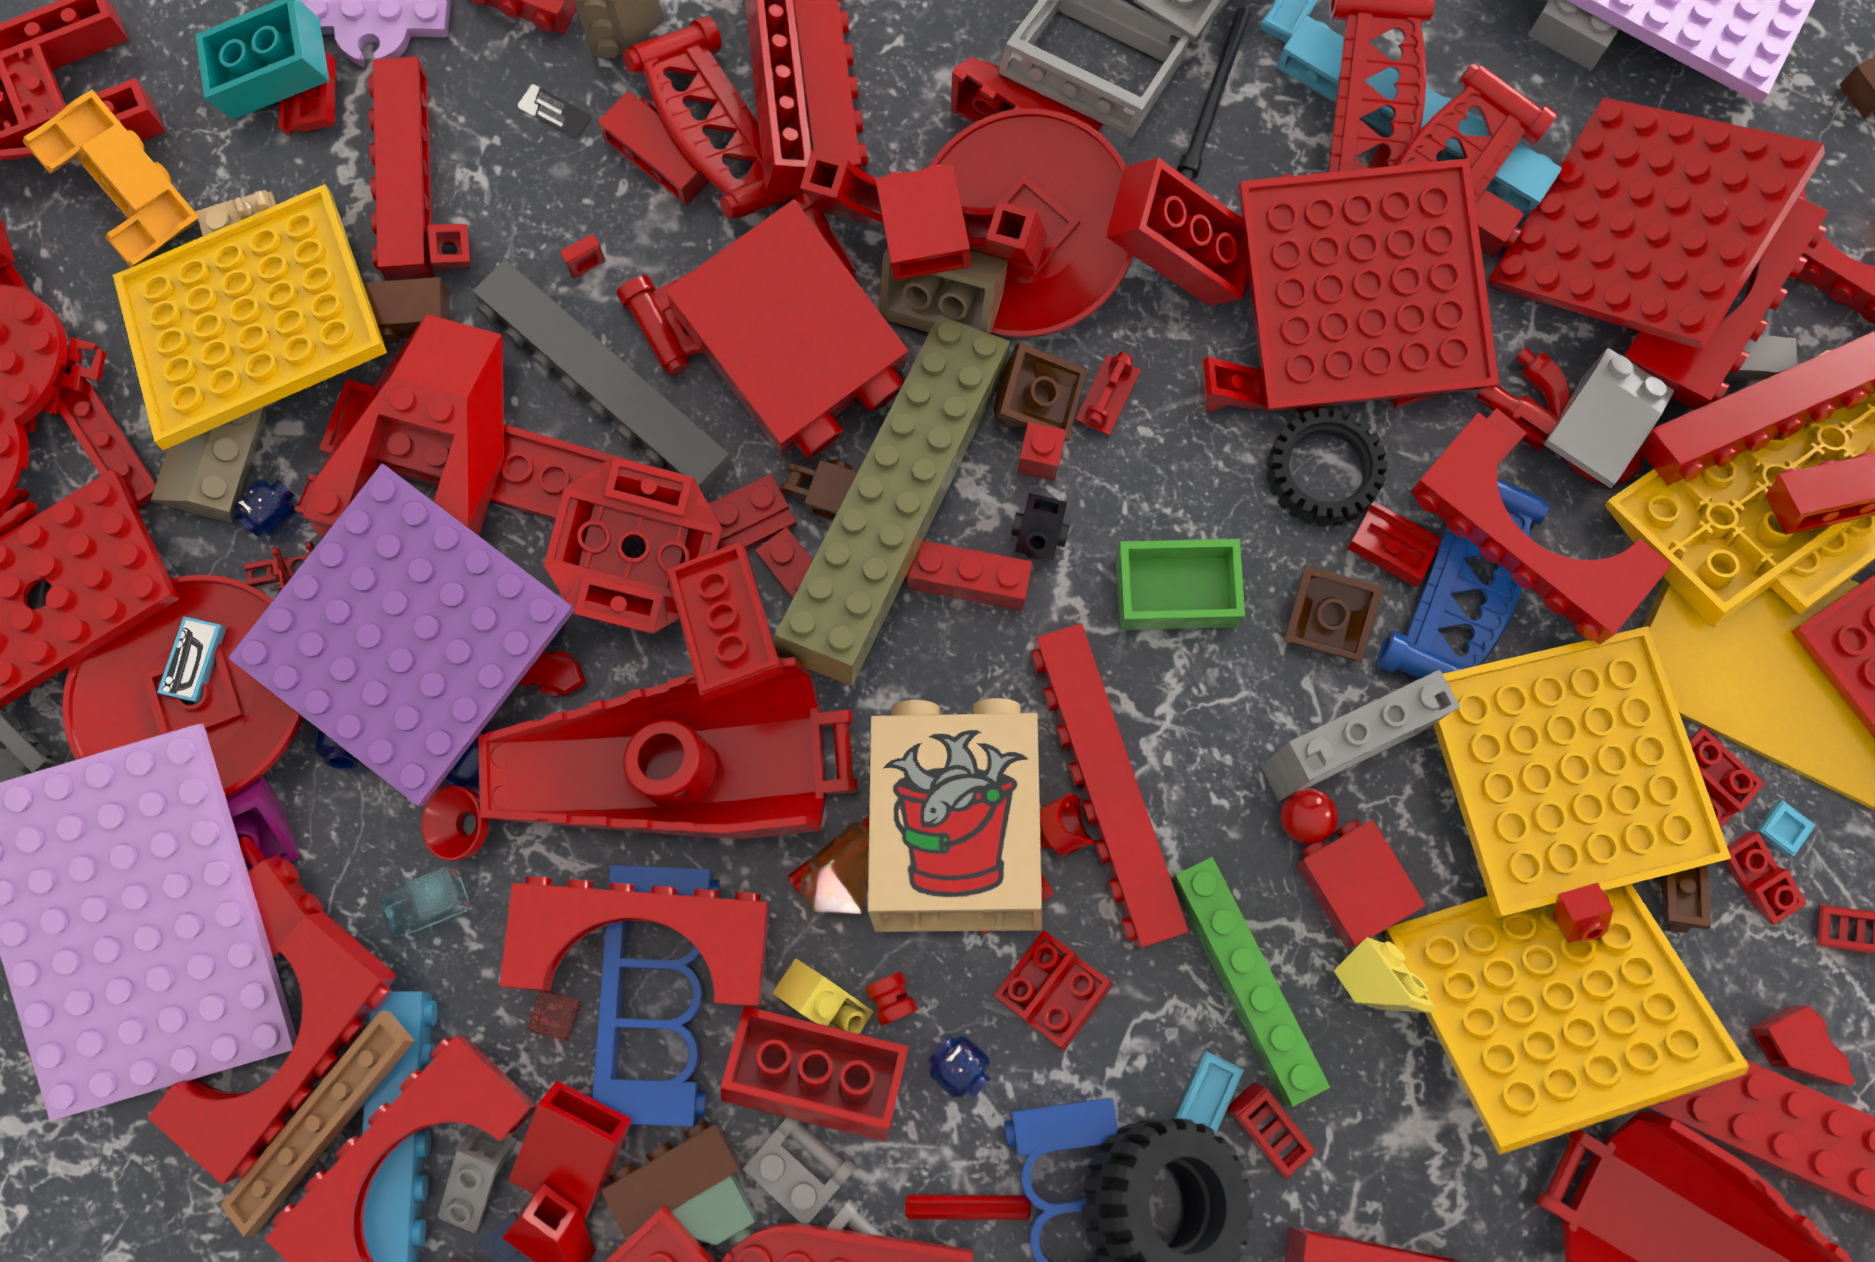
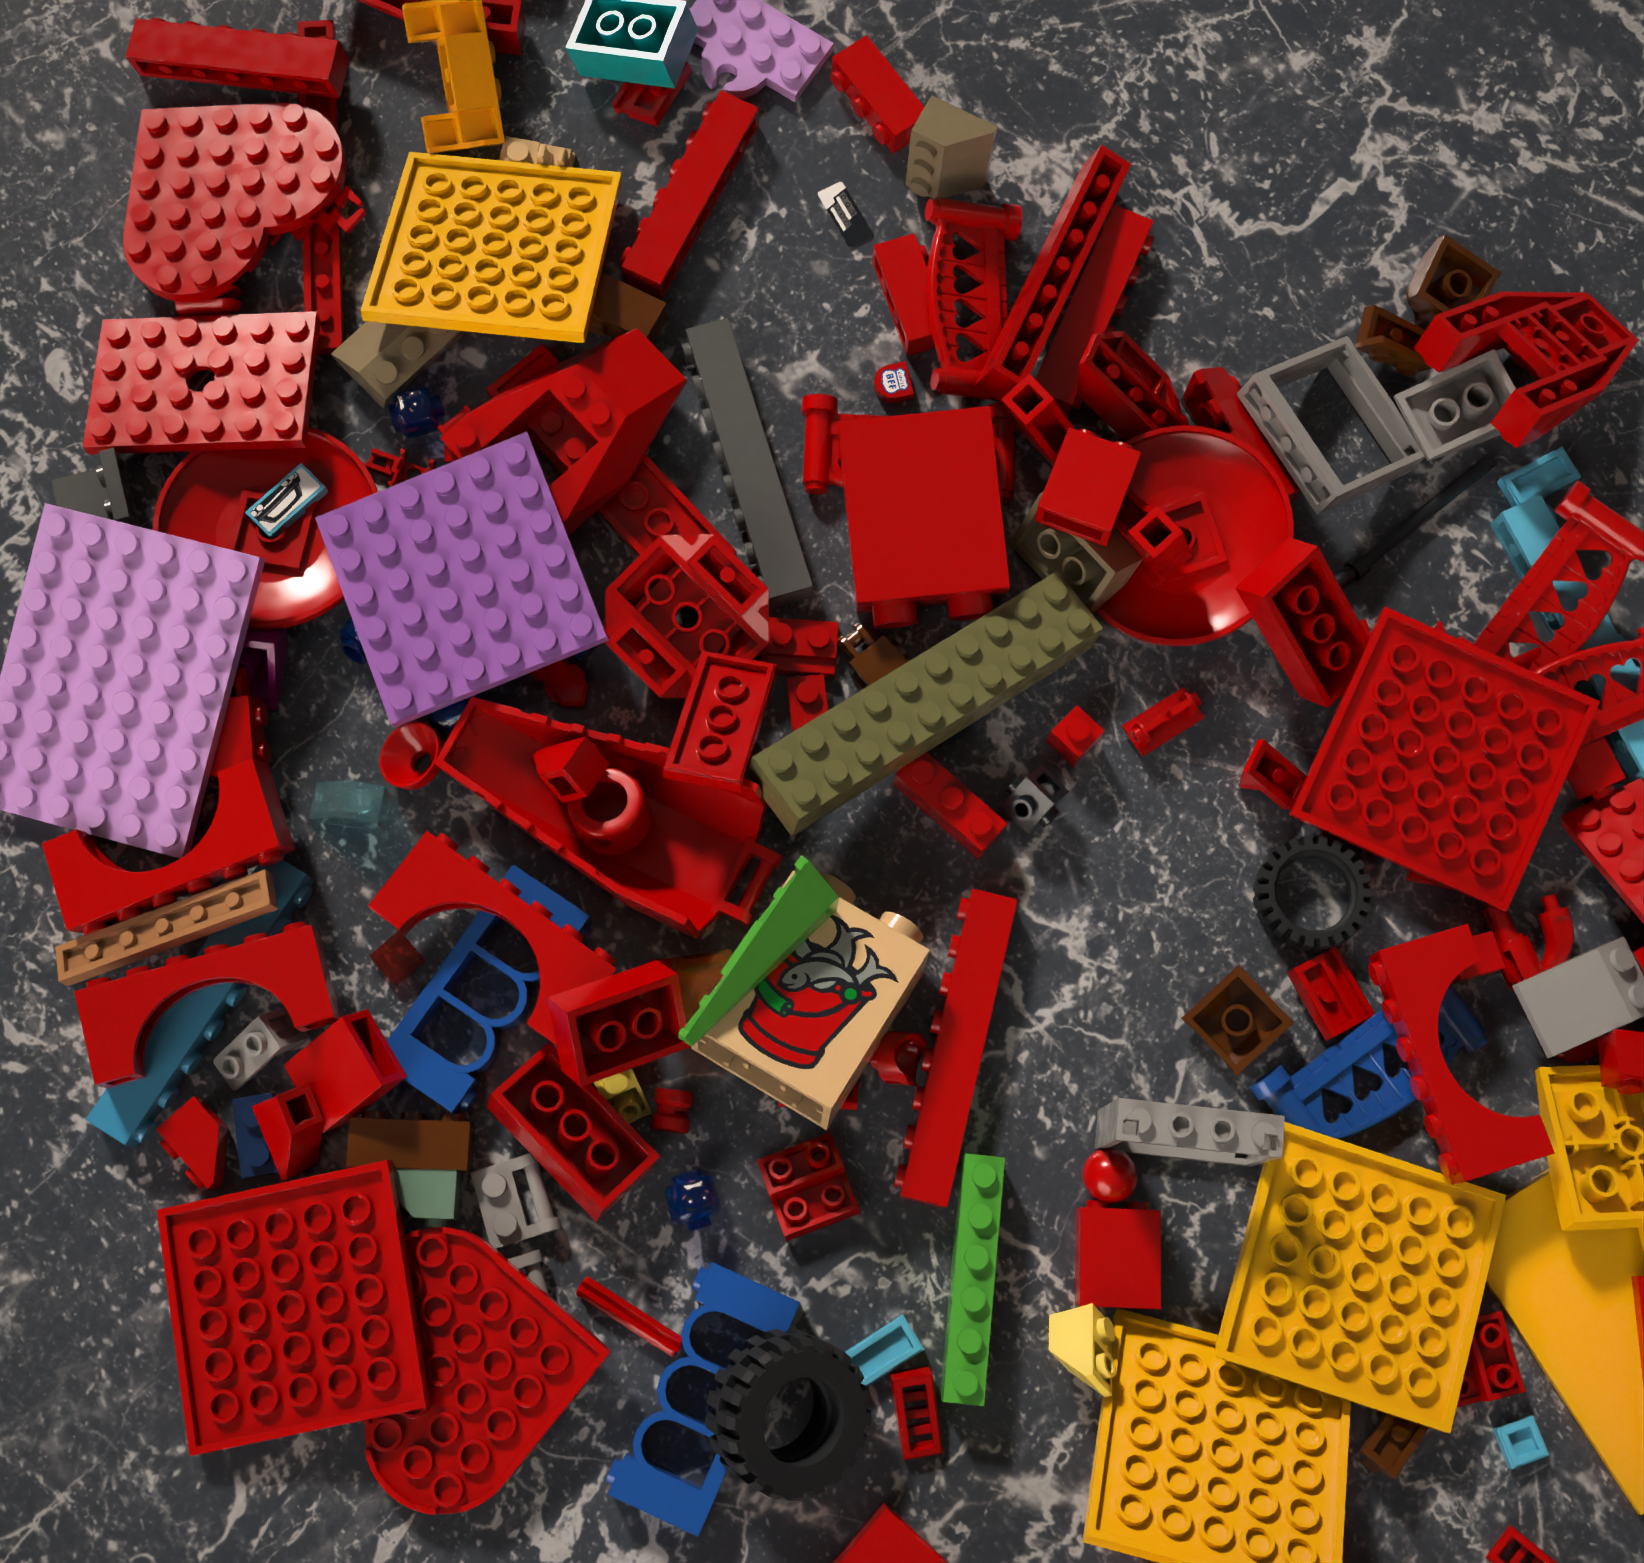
camera: 30 degrees right, 0 degrees up
red plate [428,224,470,270] -> none
red tile [560,234,606,278] -> none
reddish brown slope [994,342,1089,442] -> none
bright green piece [1115,539,1245,630] -> none
red plate [1553,883,1614,943] -> none
red slope [1723,831,1807,925] -> none
none -> red slope [533,736,610,803]
none -> red brick [547,960,690,1087]
none -> bright green wedge [678,855,839,1047]
none -> tile [874,361,914,403]
none -> red wedge [1077,331,1190,440]

